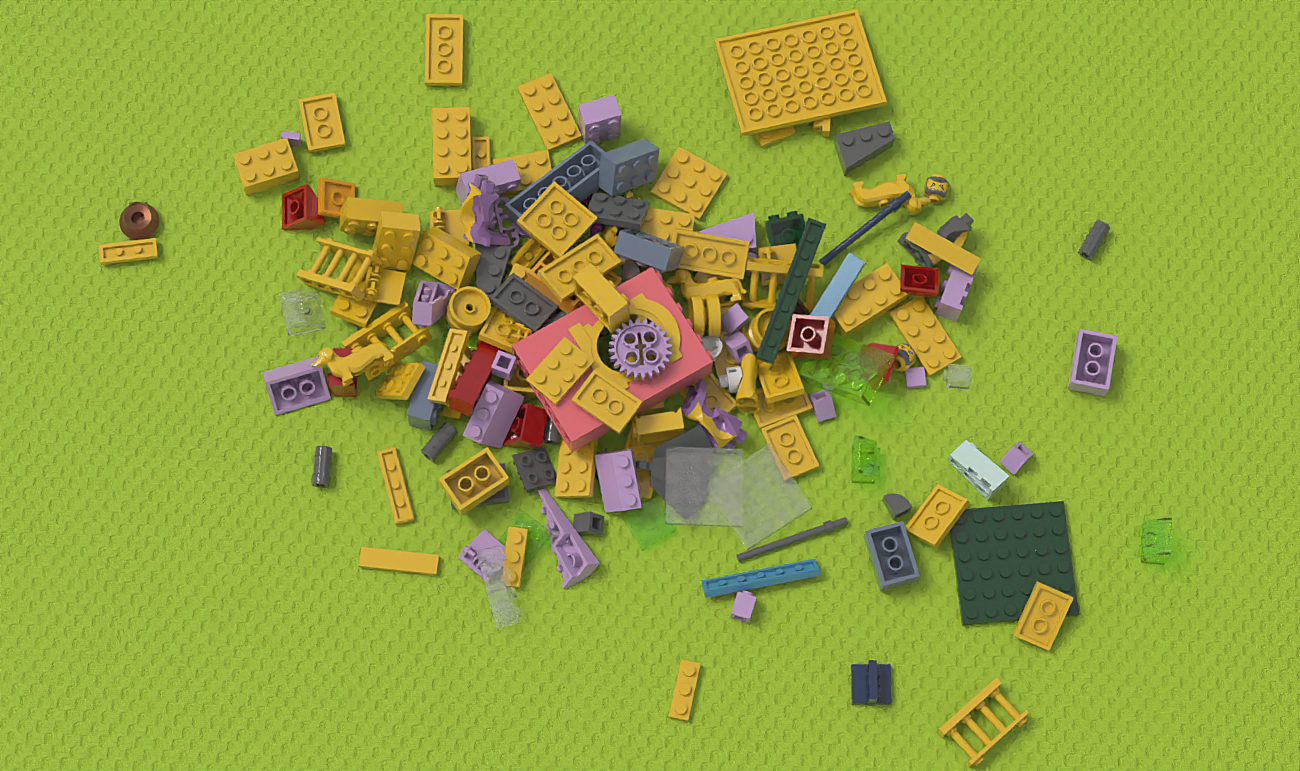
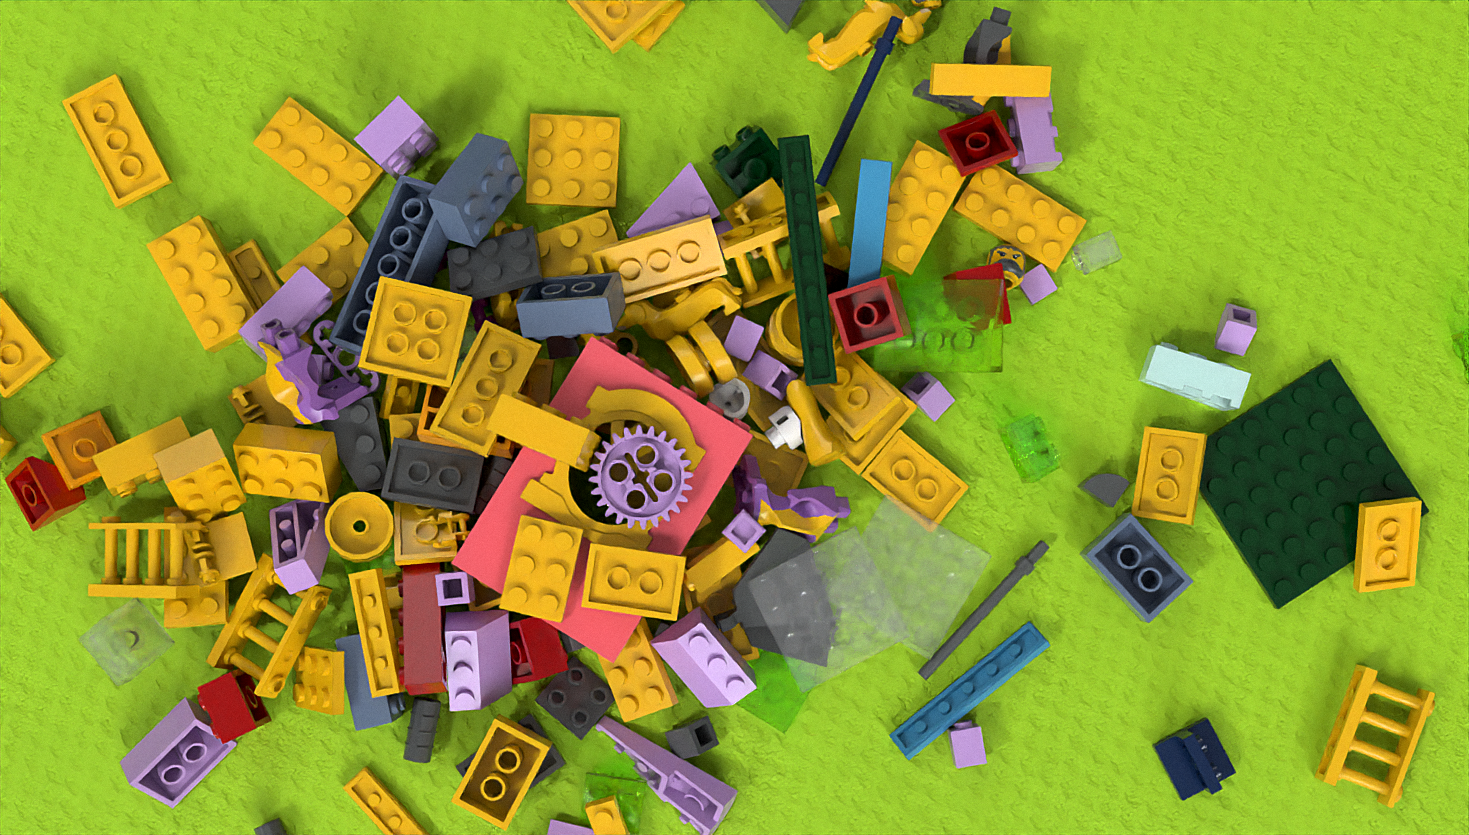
camera: 25 degrees left, 15 degrees up
yellow animal [311,342,396,387] -> none
lavender brick [1067,329,1117,396] -> none
none -> lavender tile [722,509,766,553]

